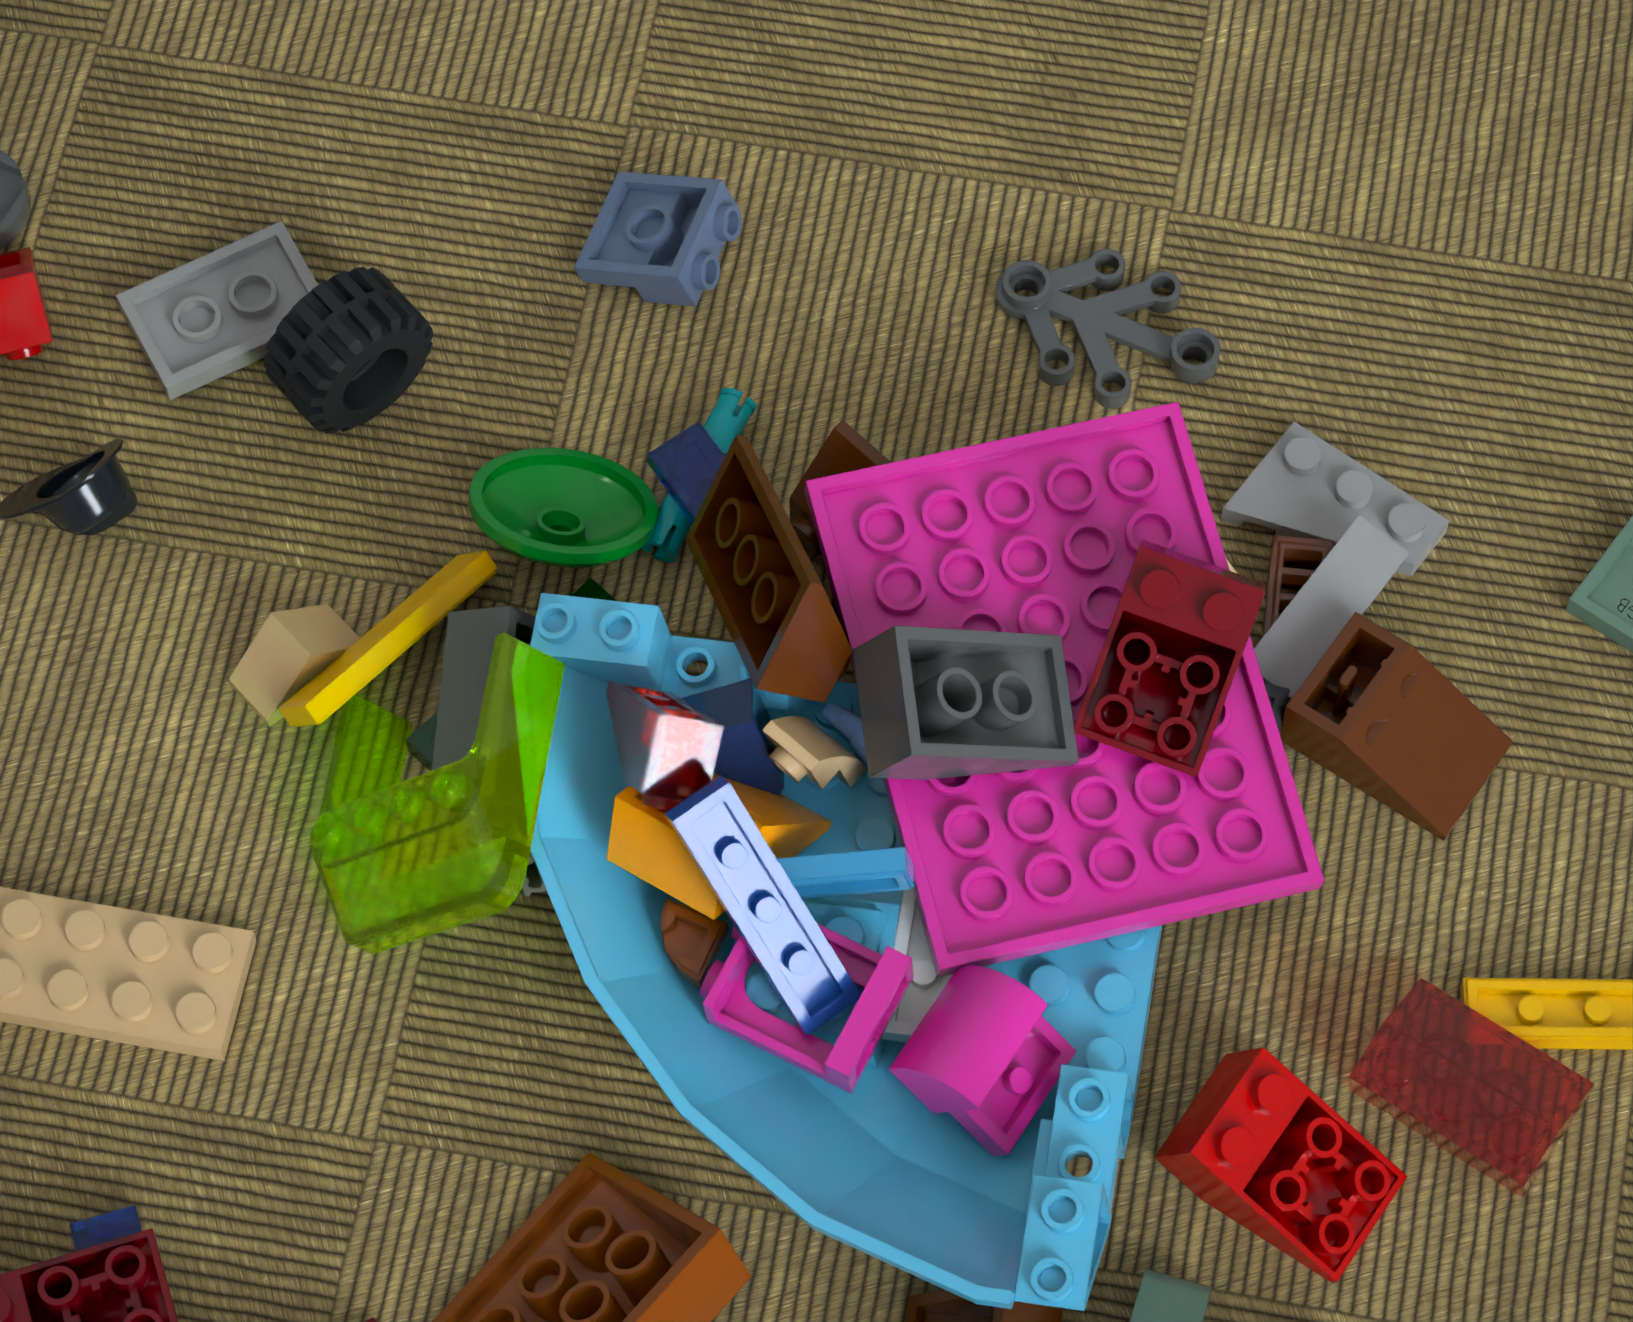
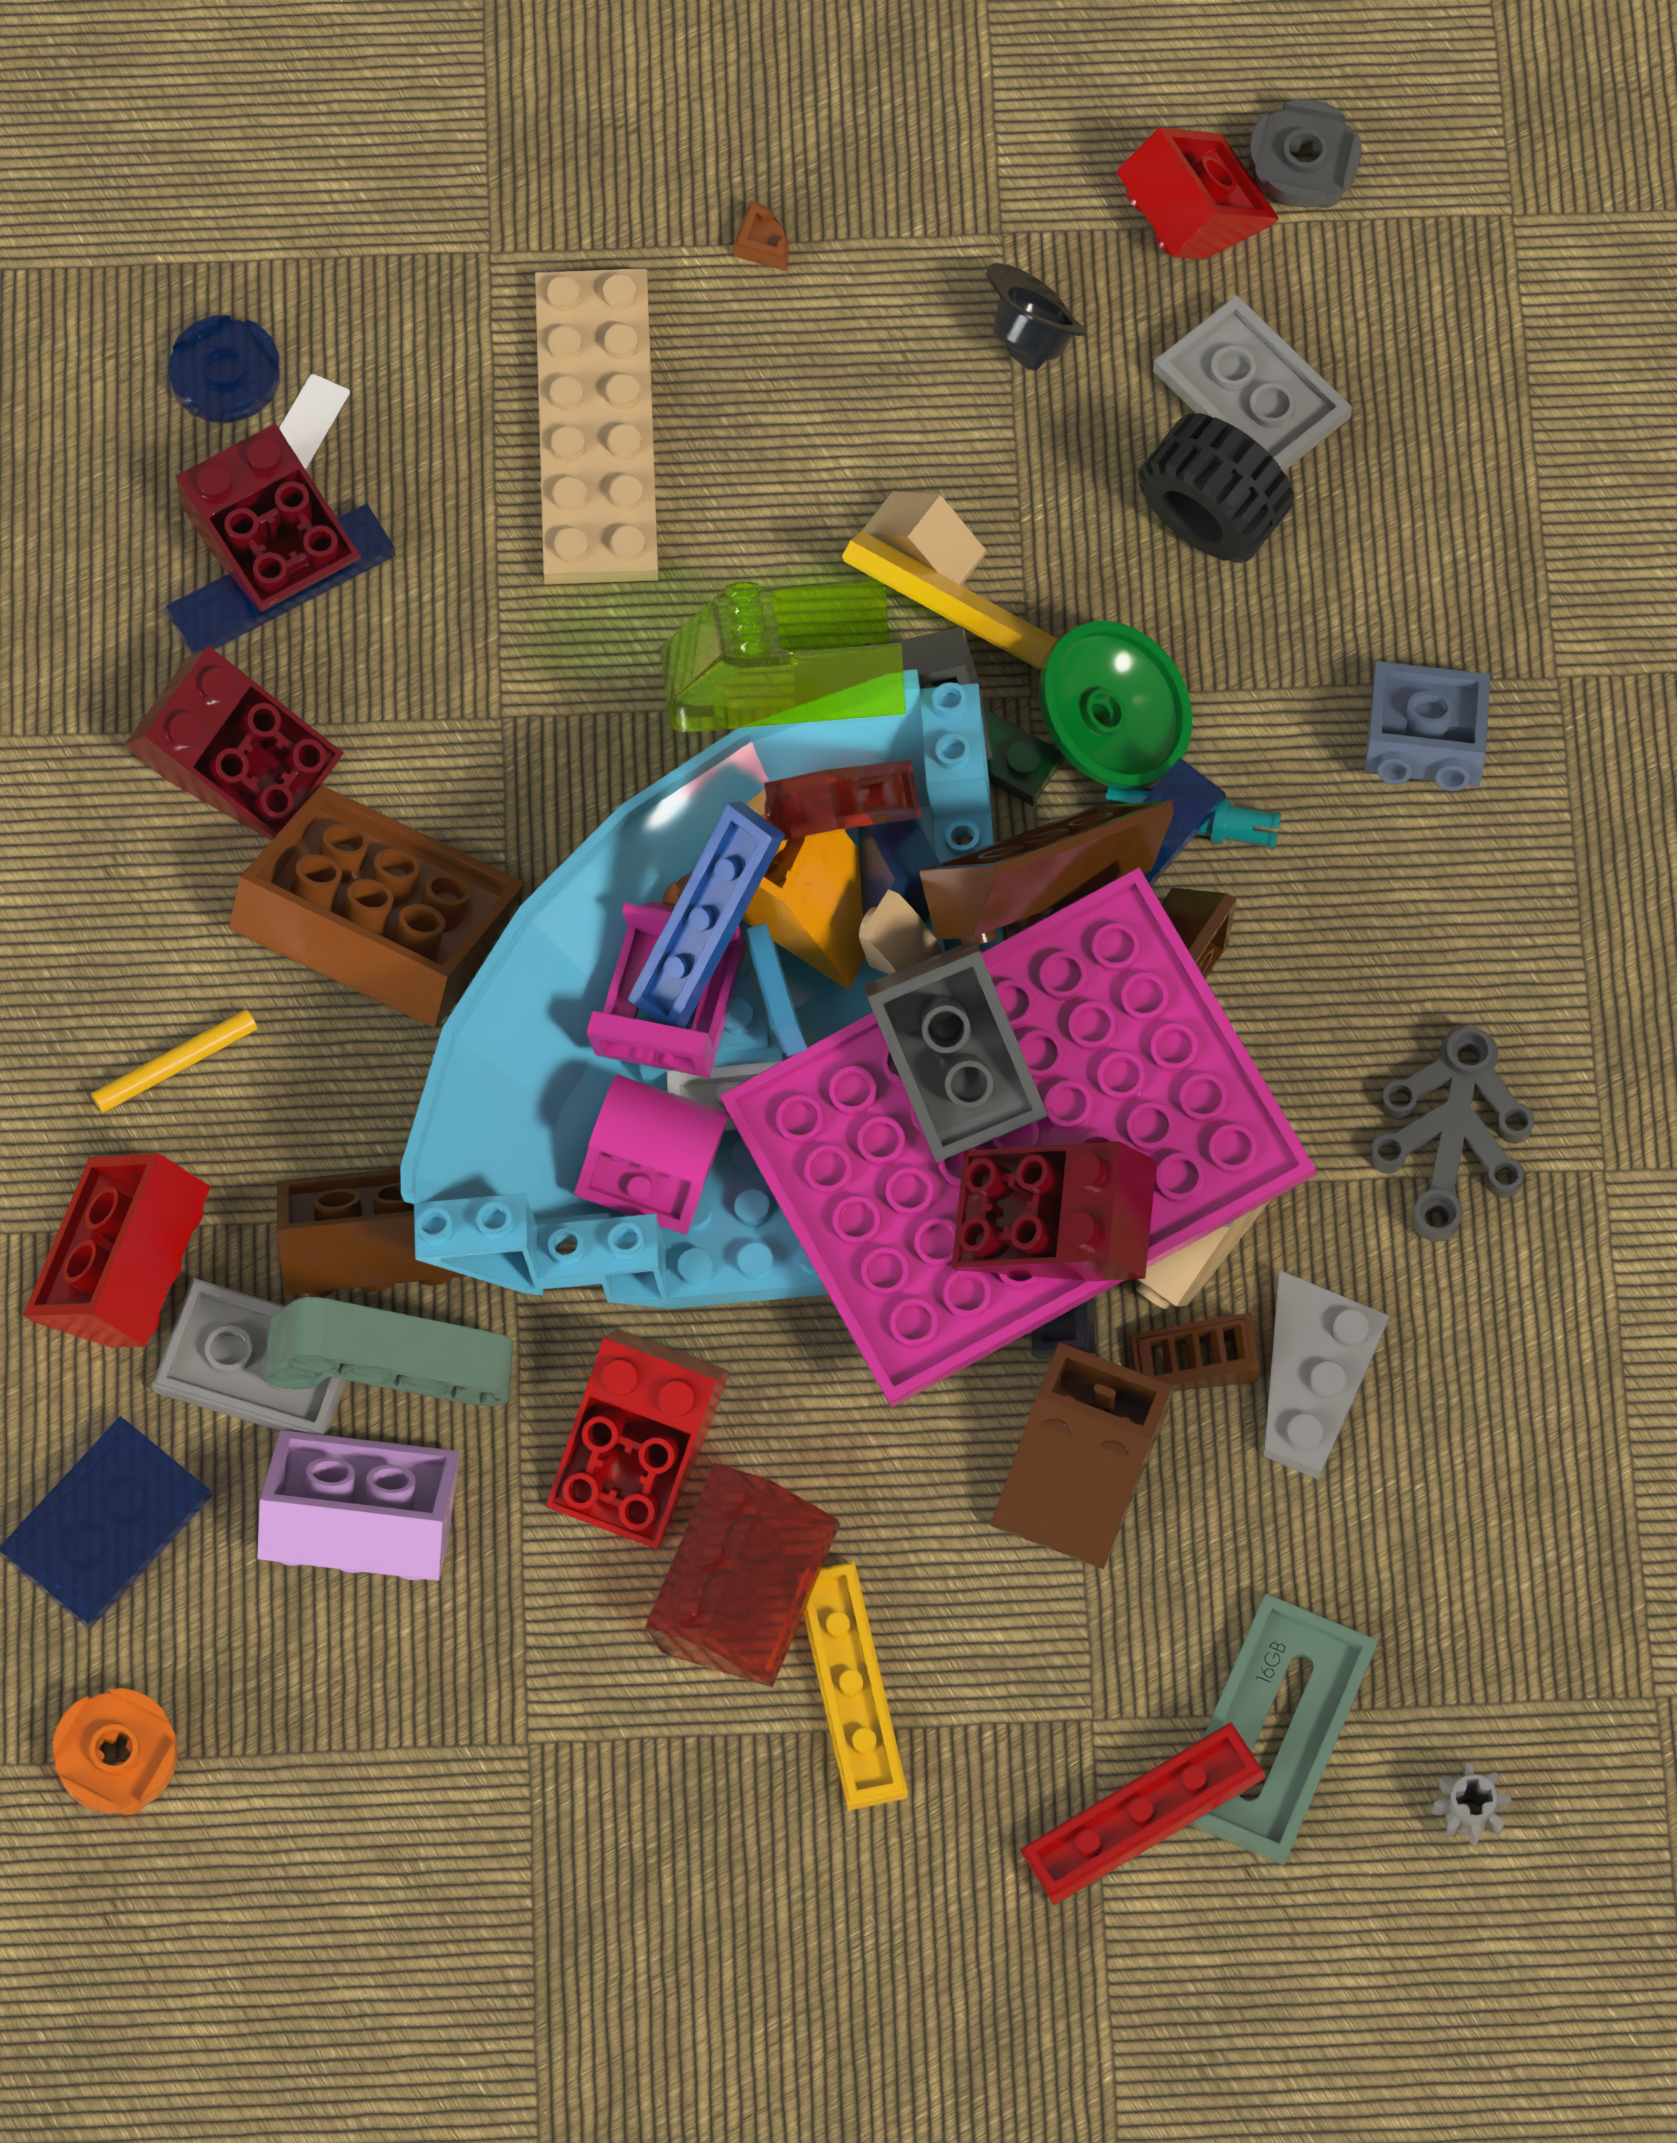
camera: 75 degrees right, 5 degrees up
light grey tile [1254,514,1410,702] -> none

